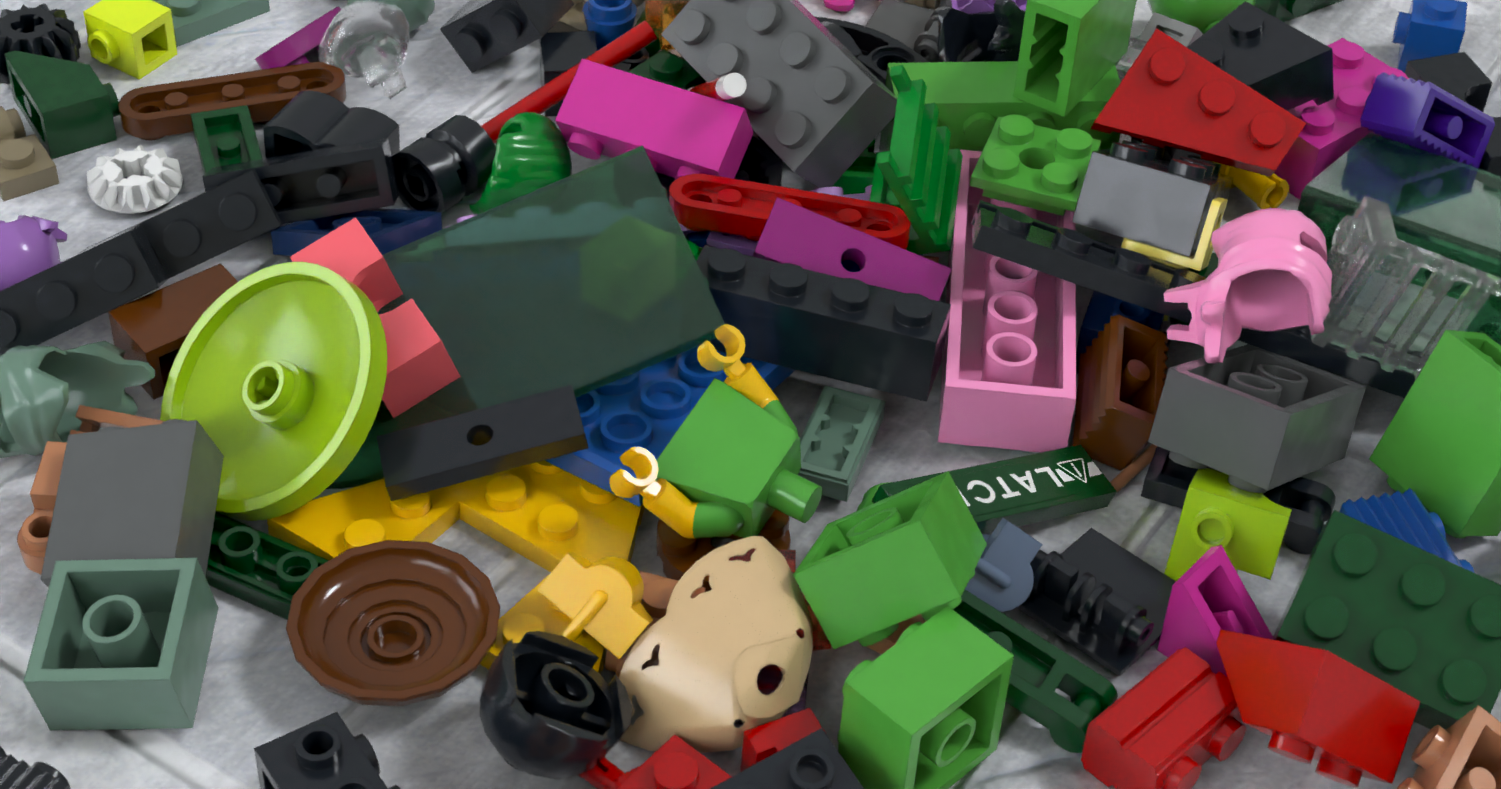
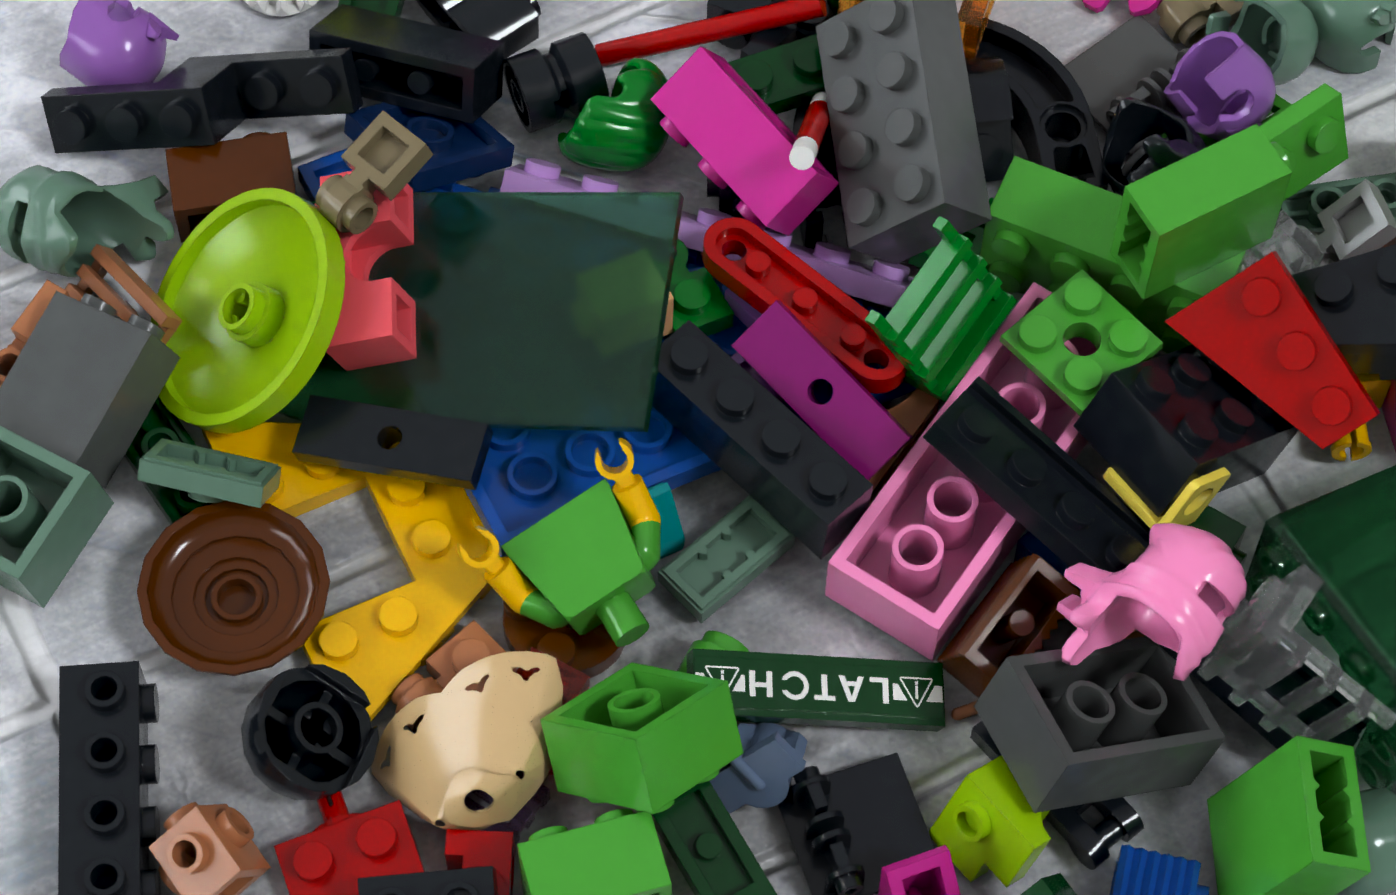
camera: 30 degrees right, 20 degrees up
yellow piece [537,552,653,659] -> none
none -> sand green plate [137,438,282,508]
none -> dark tan plate [315,110,434,234]

